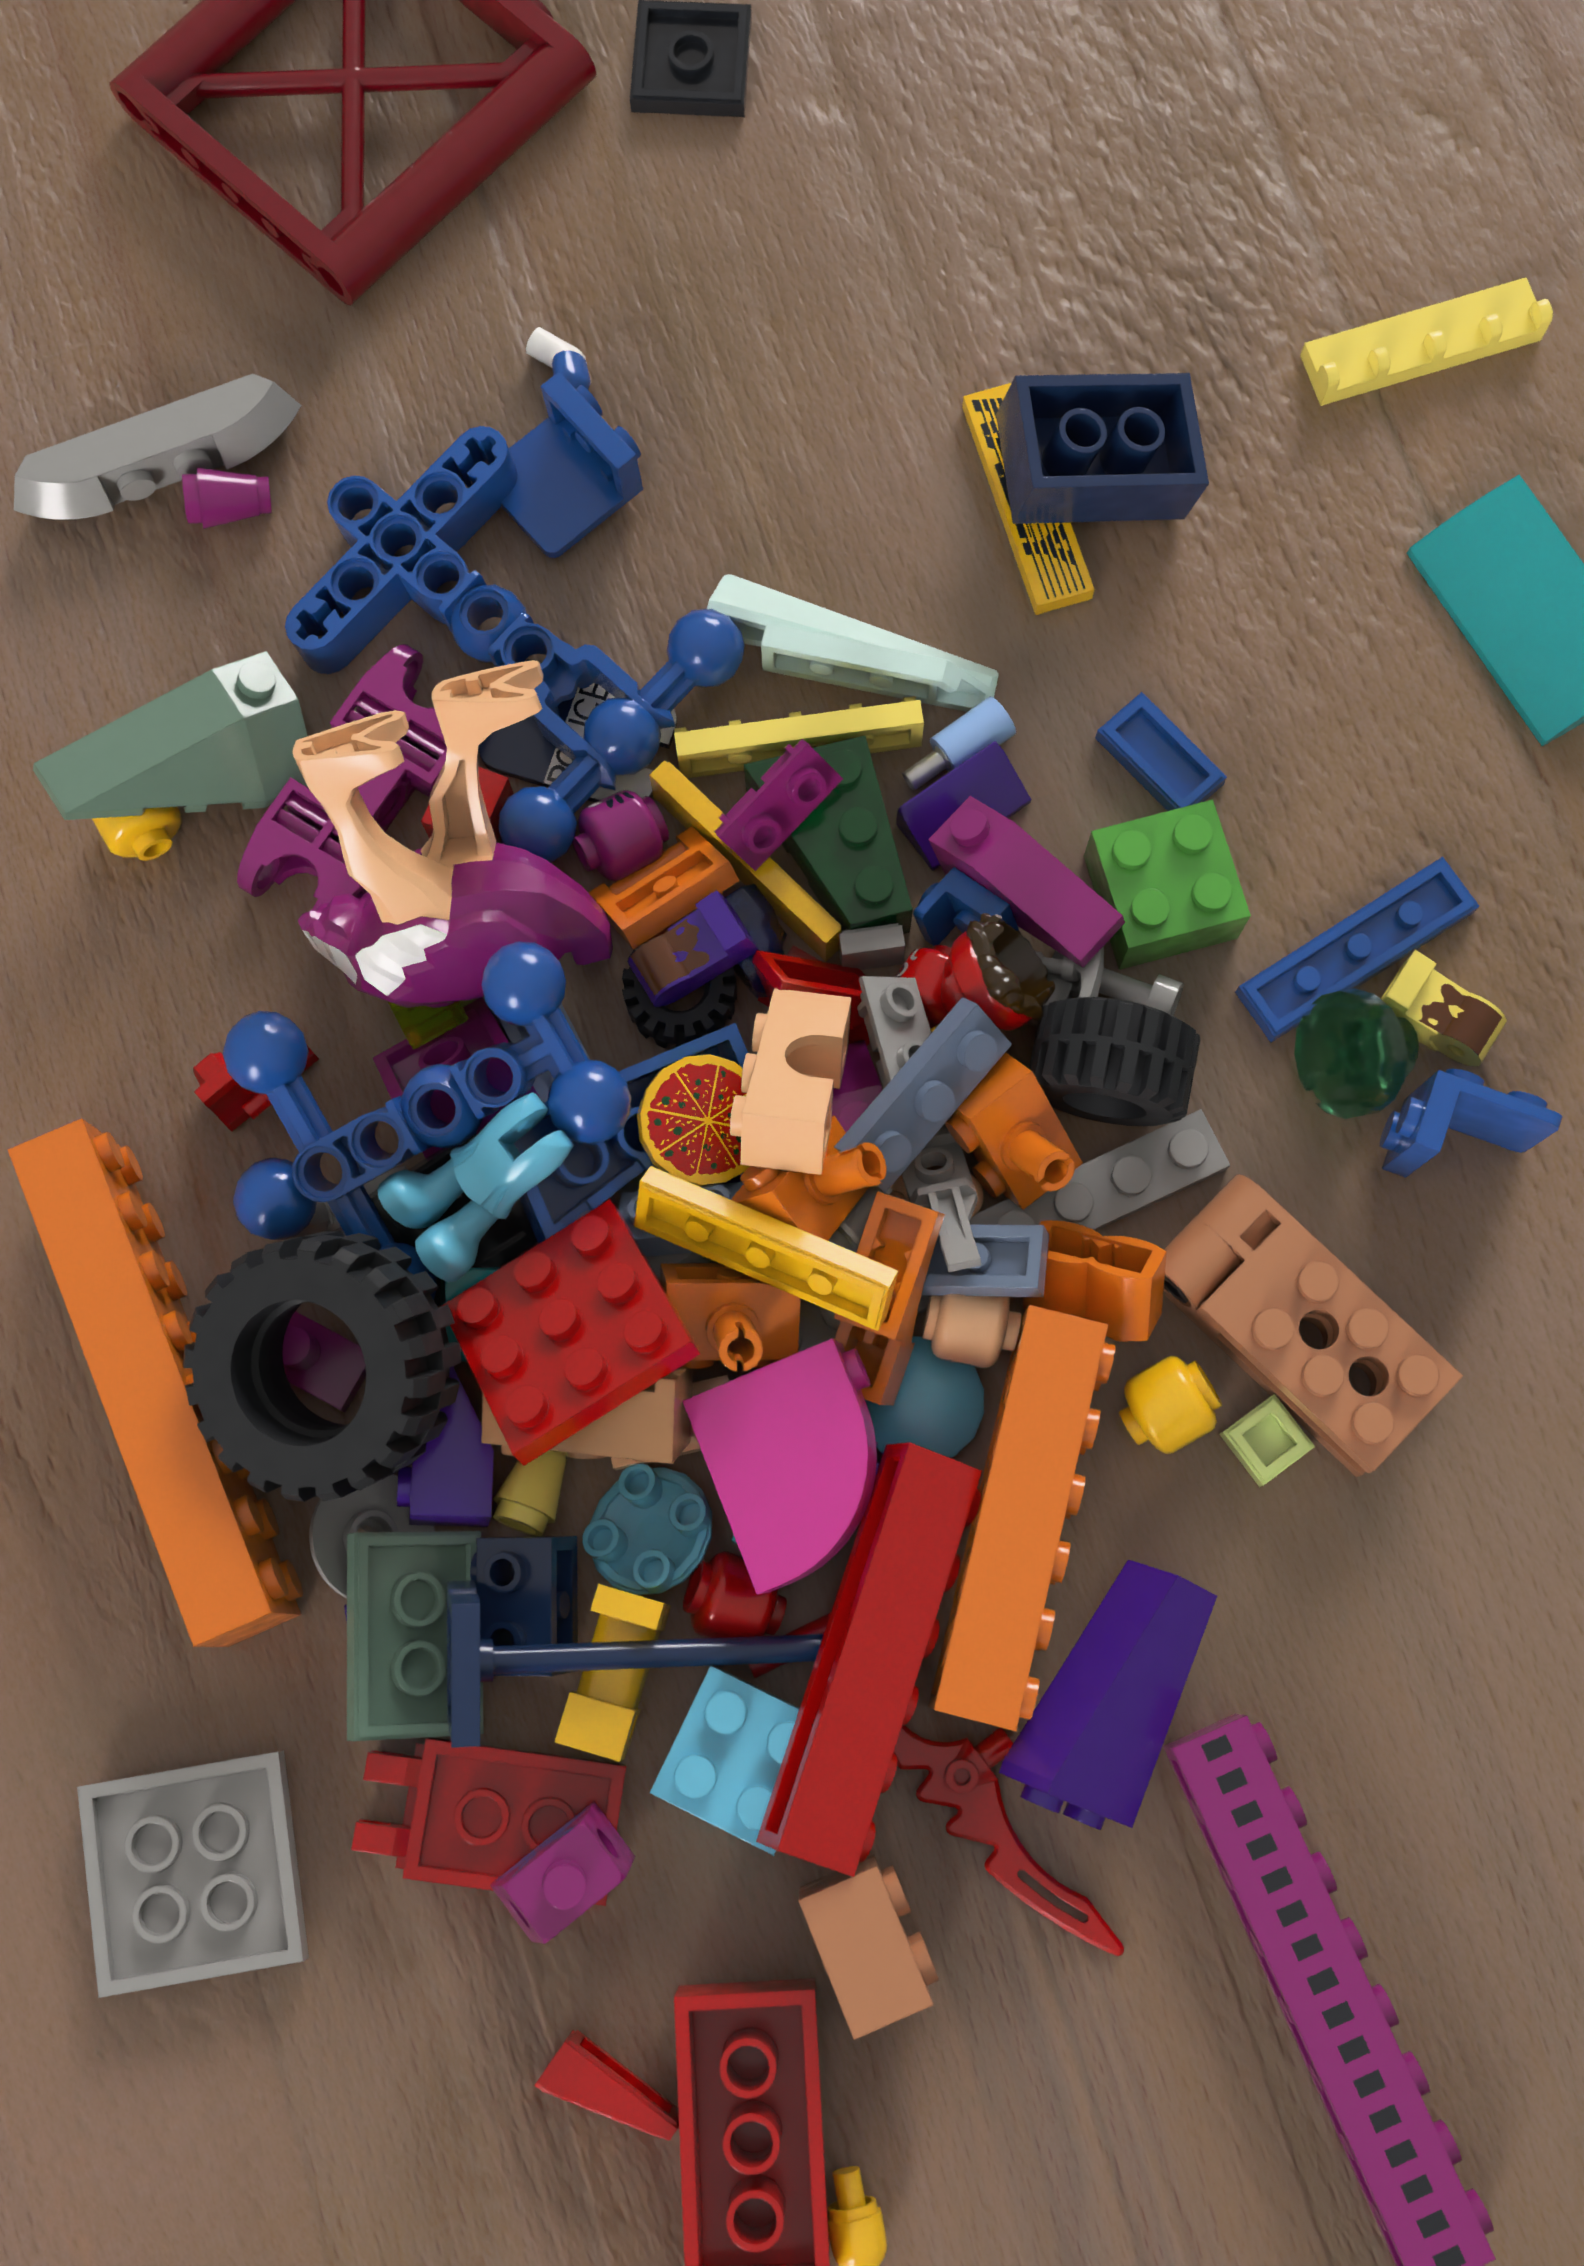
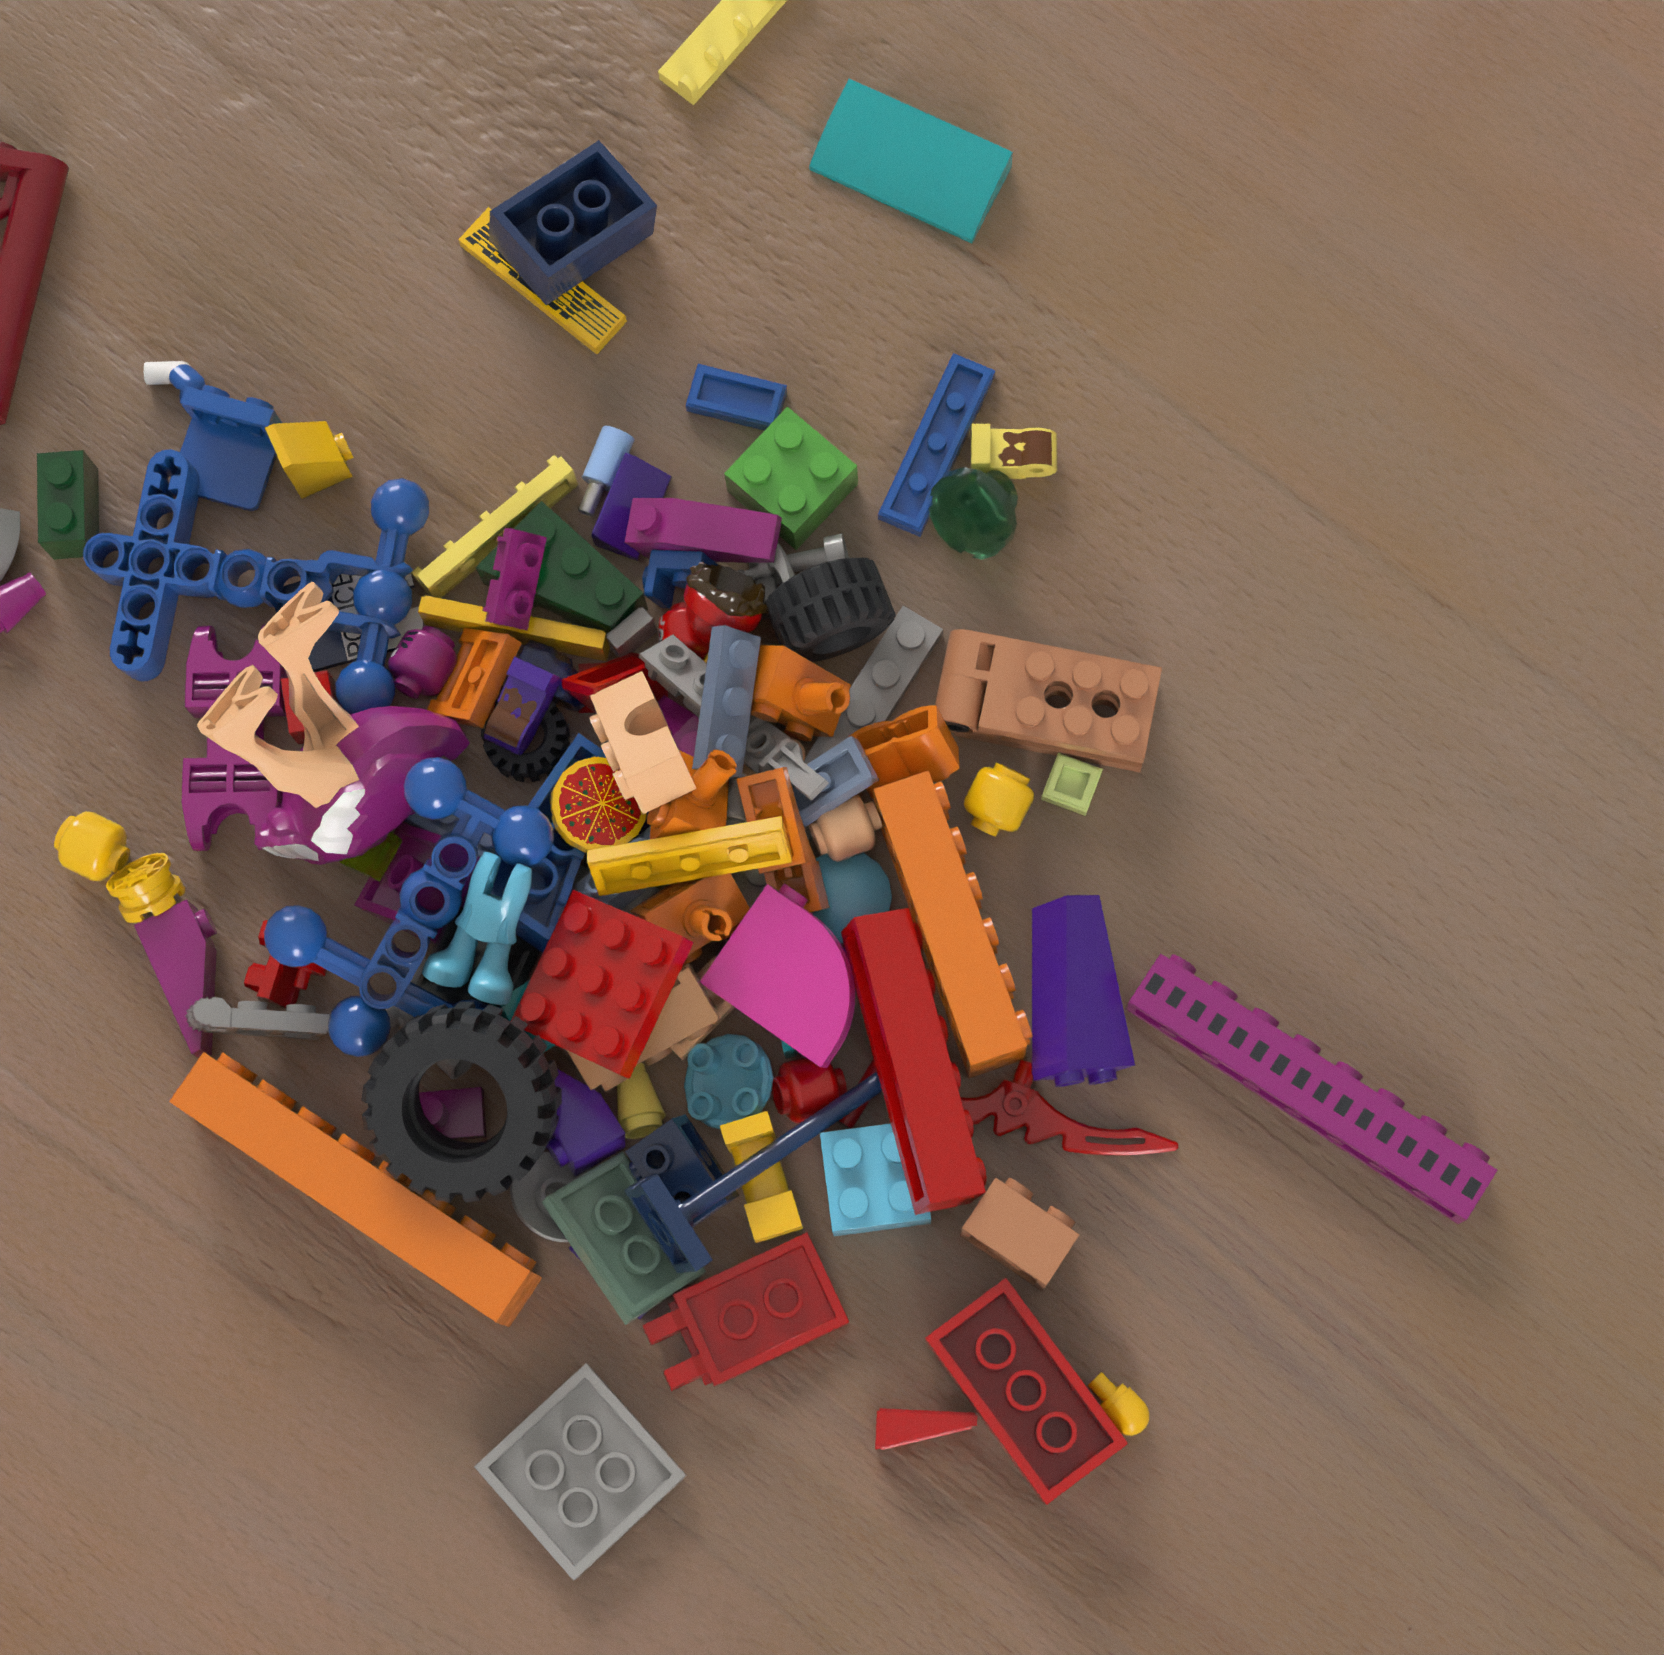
camera: 30 degrees left, 0 degrees up
sand green wedge [33,651,308,820] -> none
magenta torso [490,1801,636,1944] -> none
black tile [630,0,752,117] -> none
light aqua wedge [707,575,999,712] -> none
blue bracket [1380,1069,1562,1178] -> none
none -> dark green brick [37,450,99,560]
none -> yellow wheel [106,853,185,923]
none -> magenta slope [134,899,217,1058]
none -> light grey hinge [185,997,330,1040]
none -> yellow slope [265,421,354,499]

